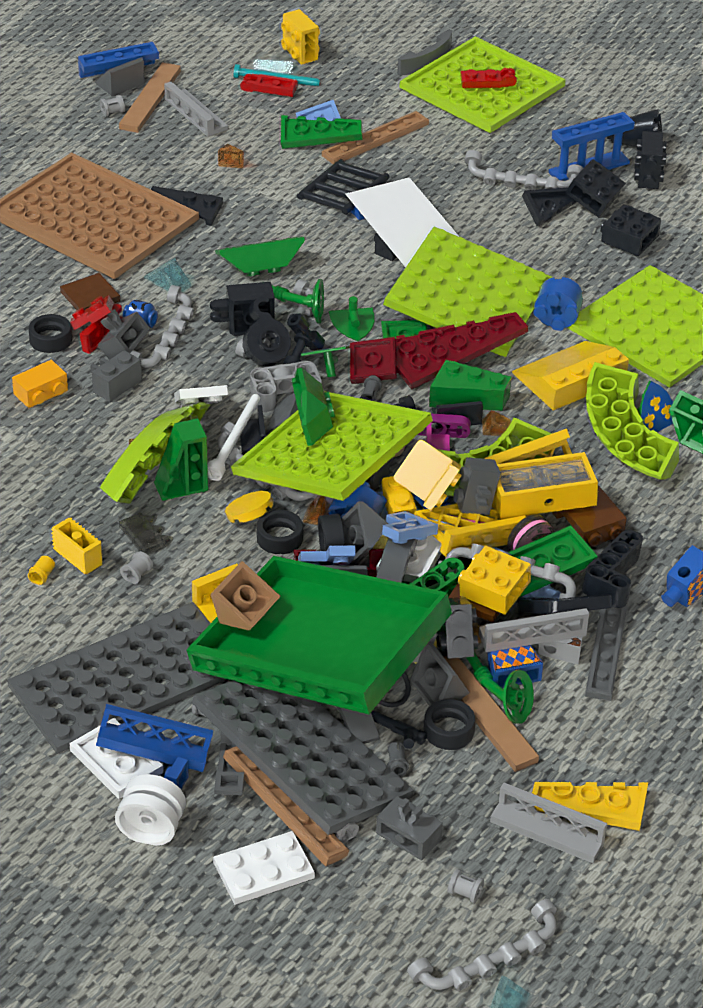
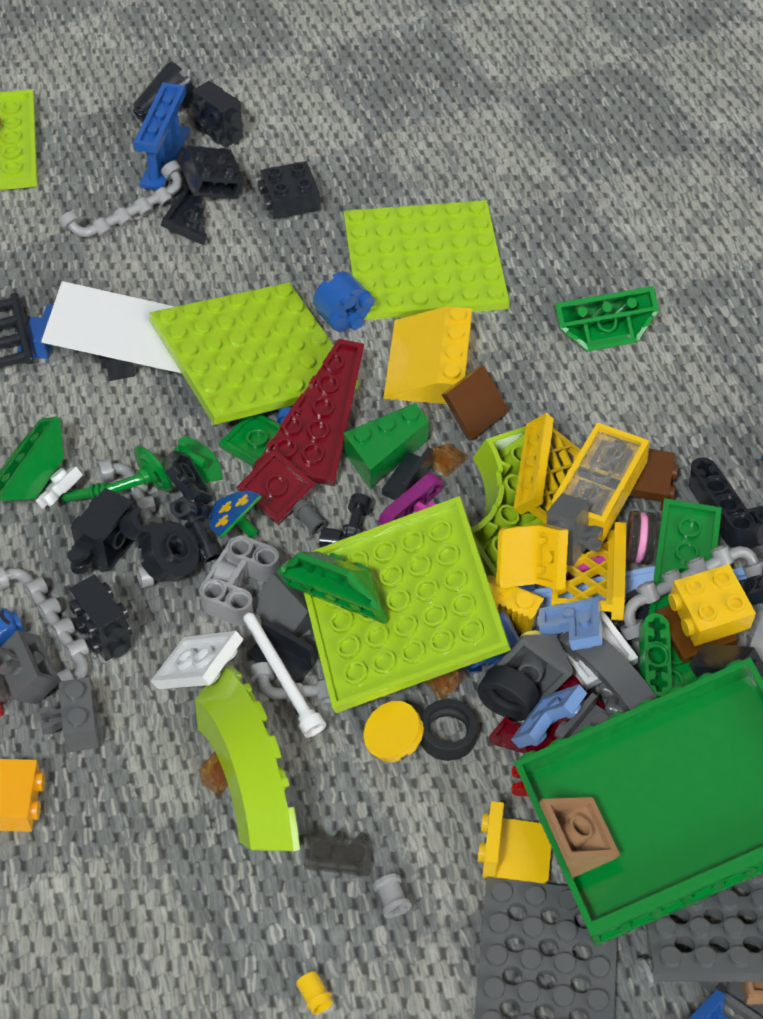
camera: 50 degrees left, 10 degrees up
yellow brick [51,518,103,575] -> none
green wedge [154,418,208,501] -> none
lime brick [586,362,679,480] -> none
blue shield [637,381,673,432] -> none
none -> white plate [35,467,83,509]
none -> black brick [68,574,133,661]
none -> black plate [164,450,213,505]
none -> reddish brown tile [442,365,509,440]

